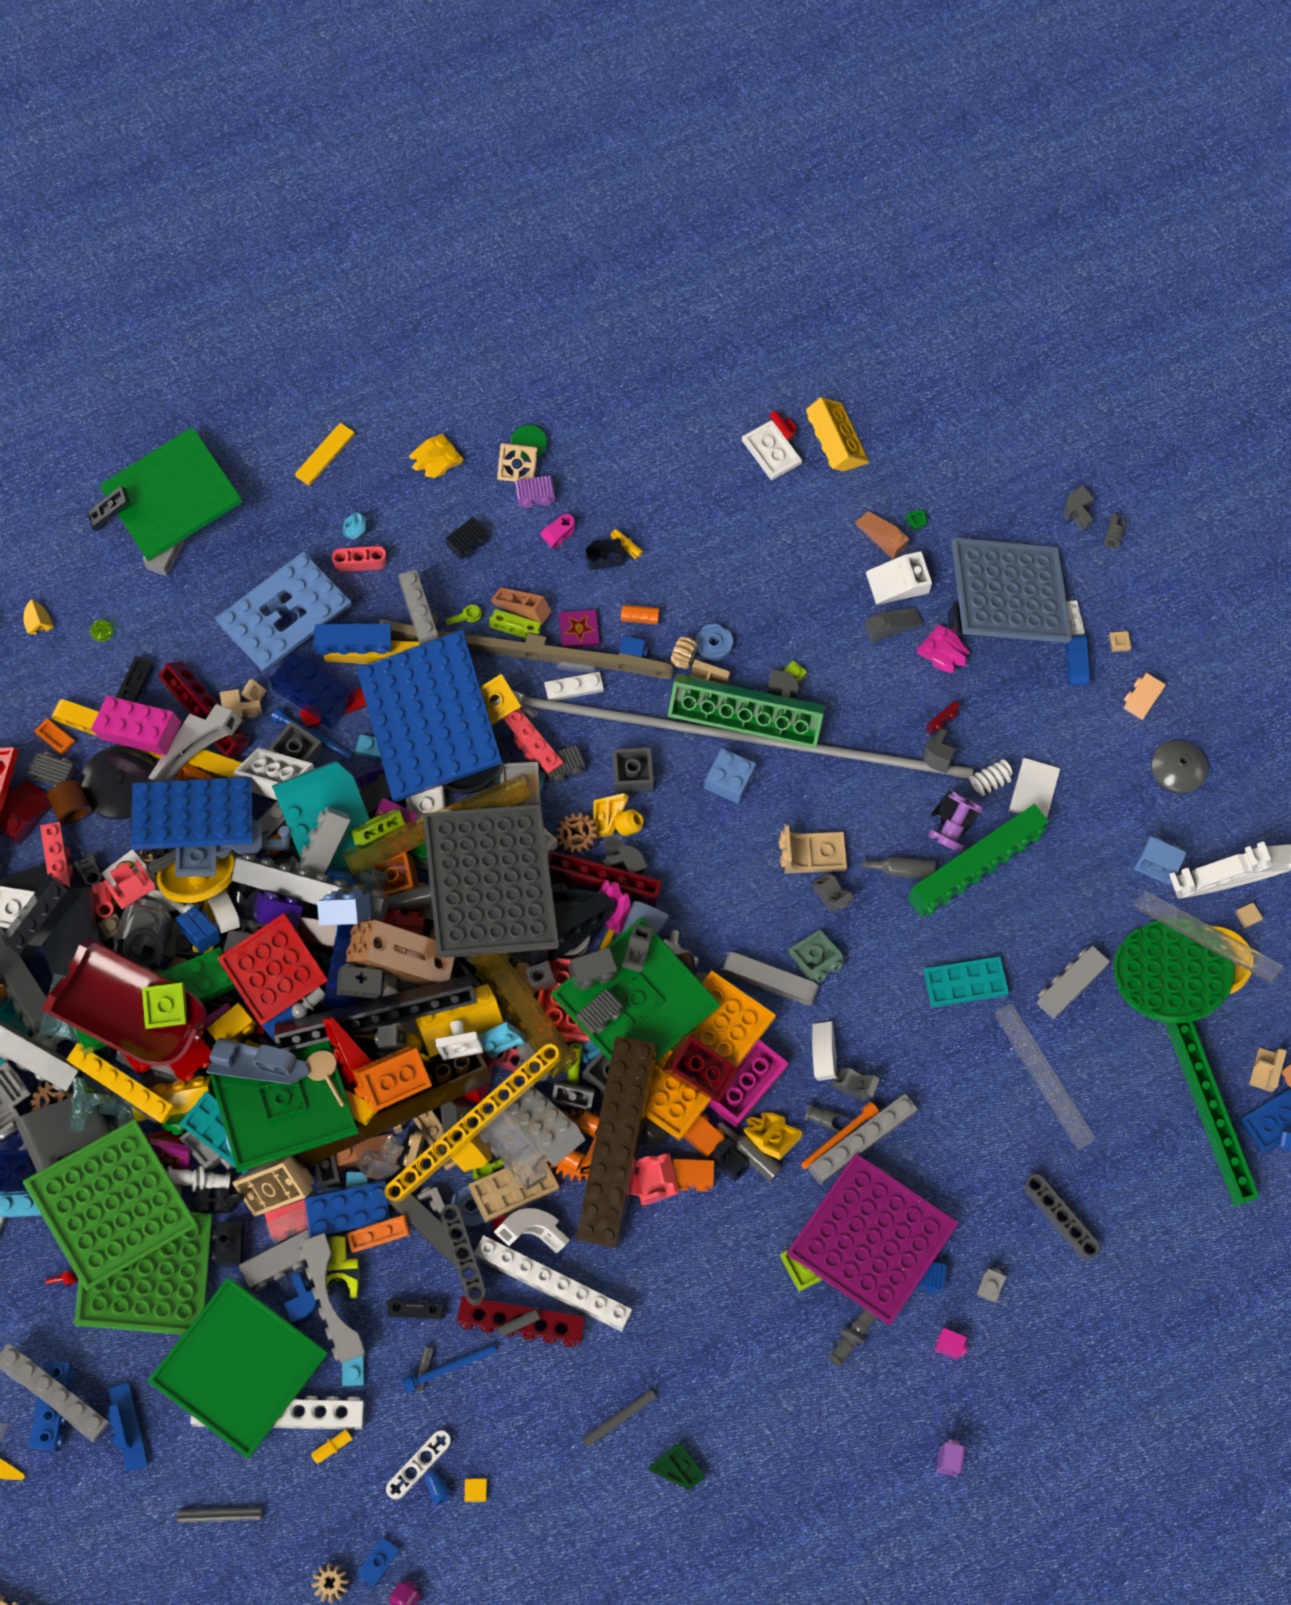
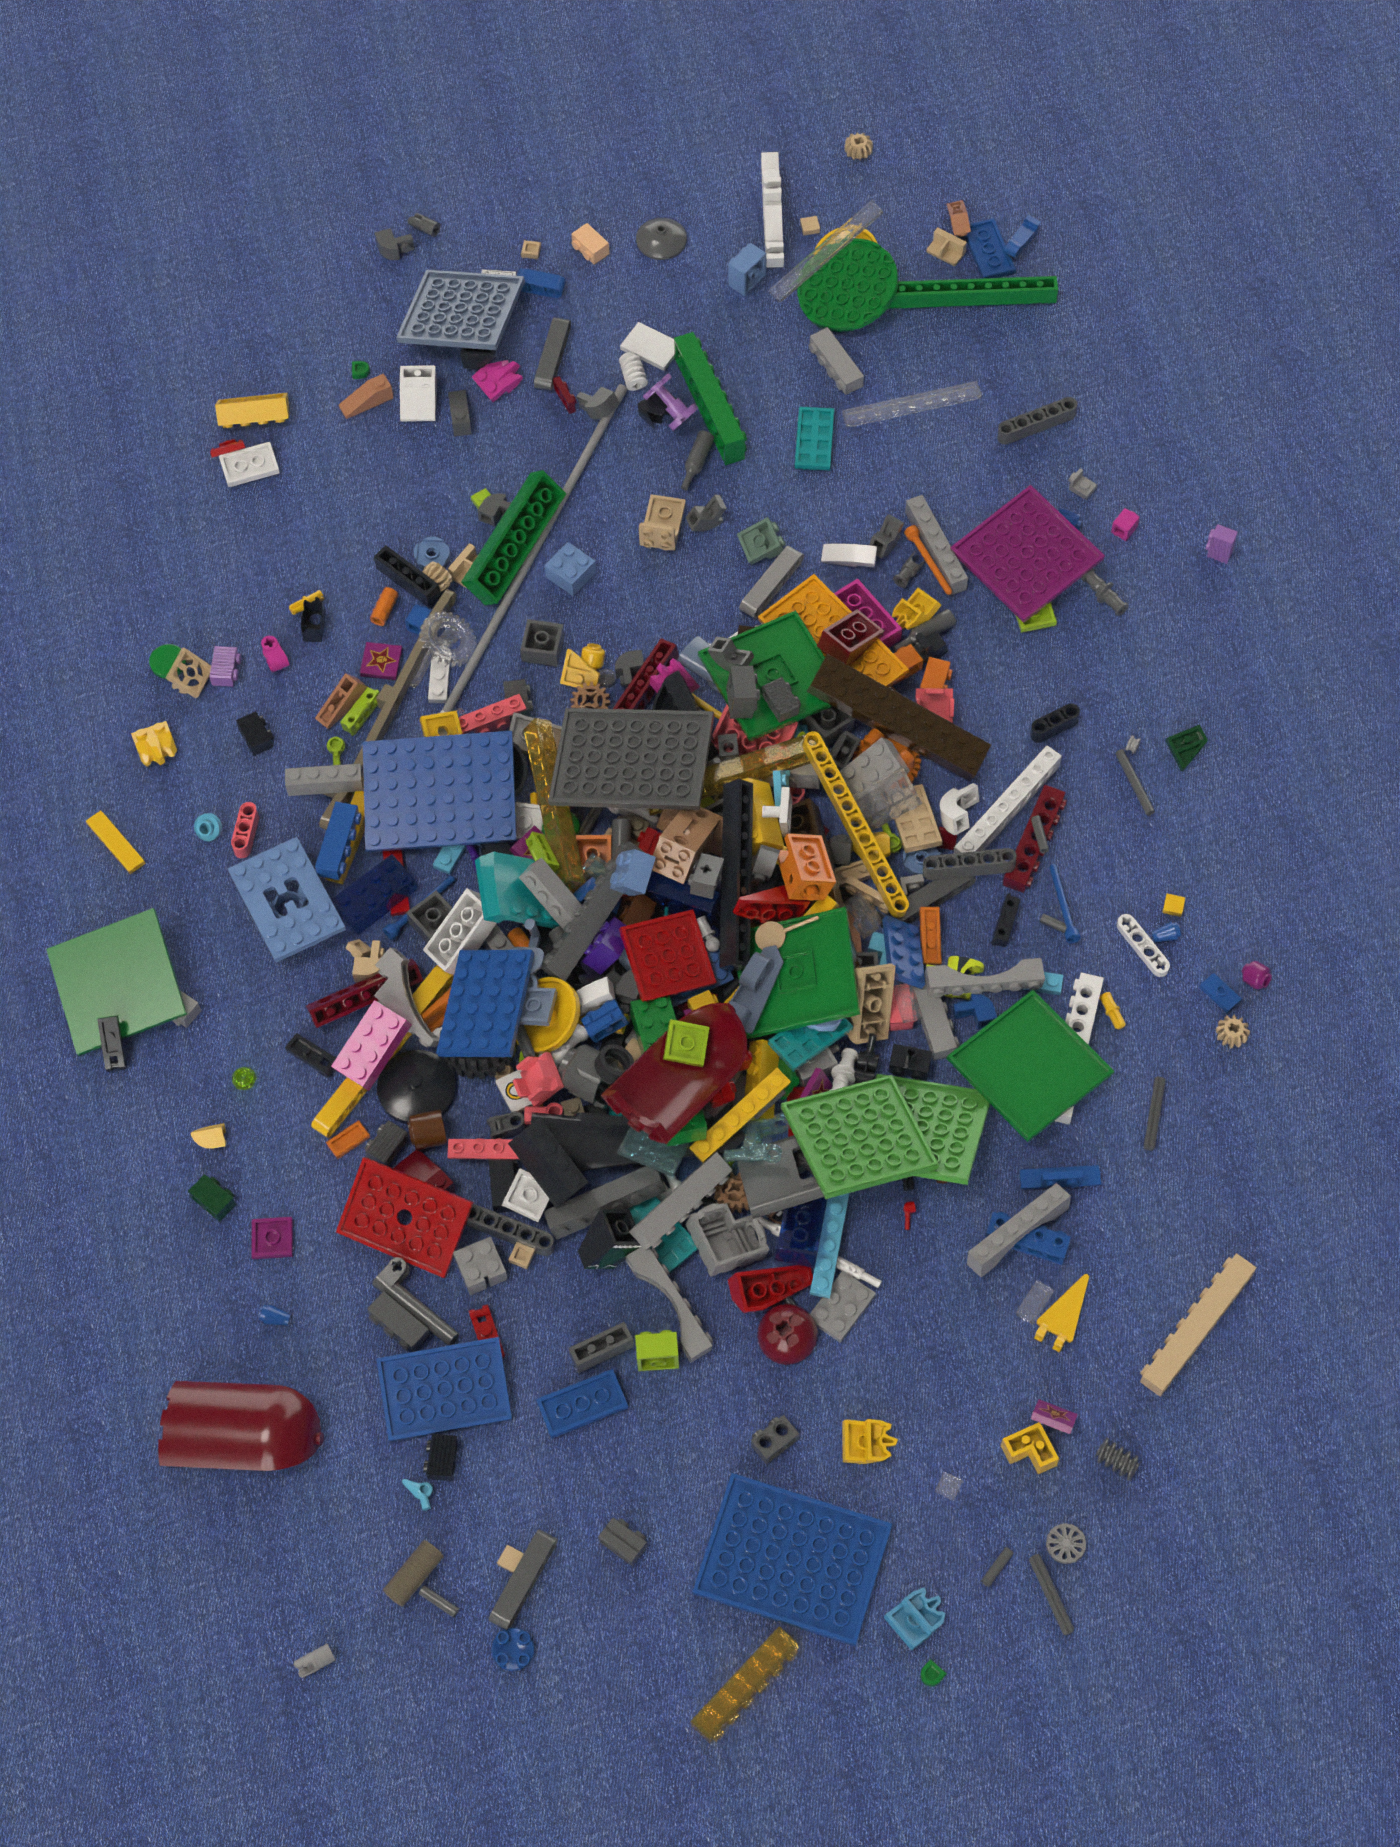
camera: 70 degrees left, 5 degrees down
none -> black brick [374,545,441,607]
none -> clear gear [419,611,477,668]
none -> dark grey beam [534,317,571,391]
none -> black beam [1030,703,1080,743]
none -> light grey bush [1125,735,1141,754]

